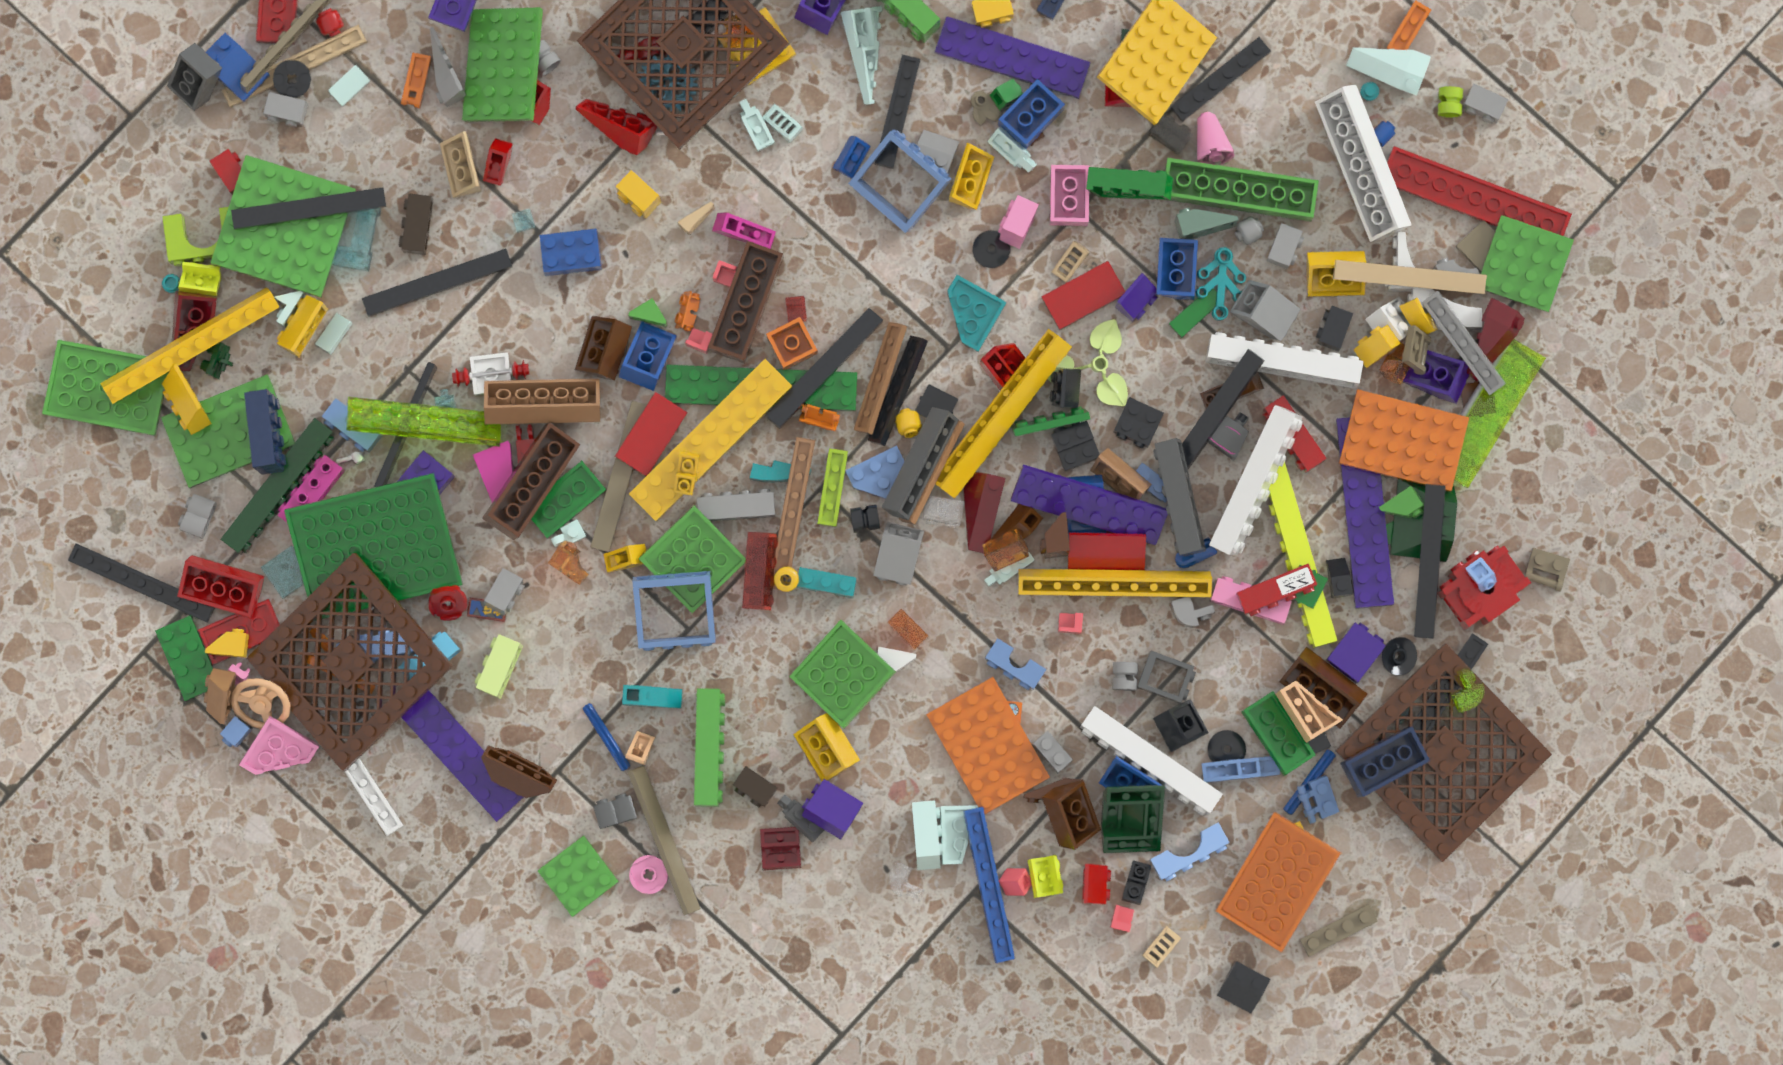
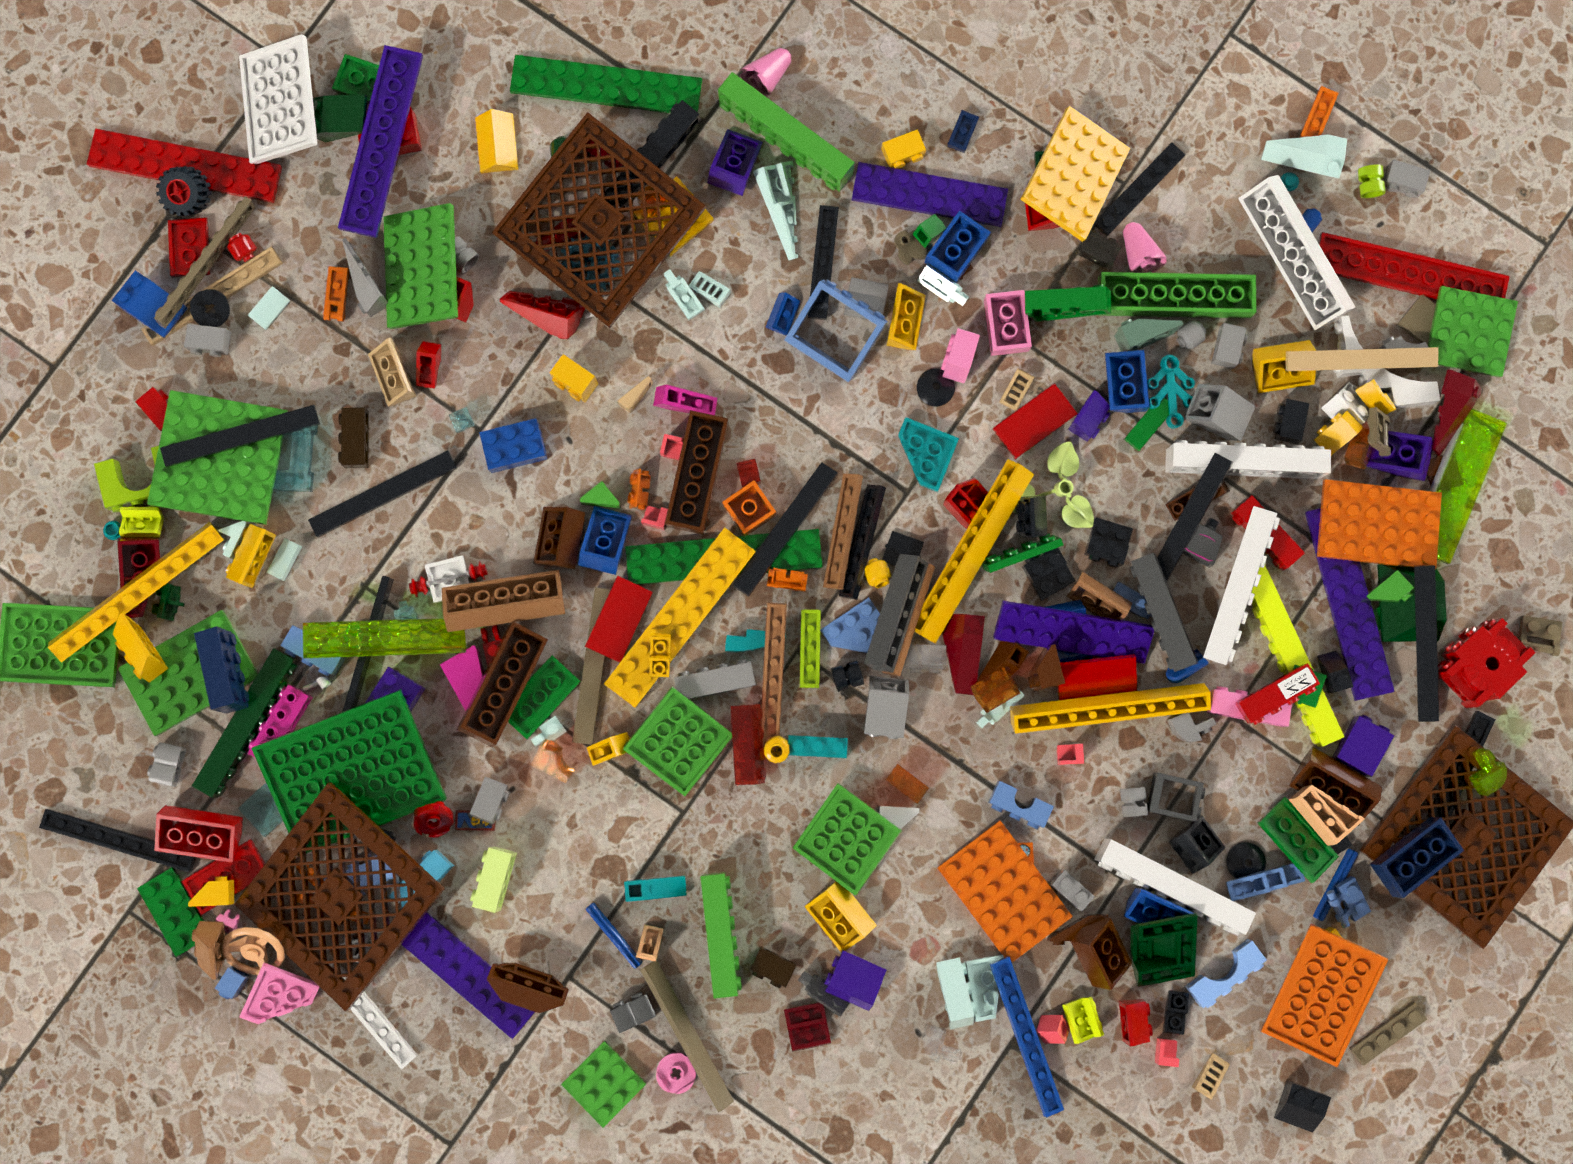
camera: 10 degrees left, 0 degrees up
dark grey brick [167,43,222,111] -> none
medium blue window [632,571,716,651] -> none
black dish [1382,637,1417,675] -> none
light grey plate [1422,291,1506,395] -> none
light blue bracket [1465,557,1497,592] -> none

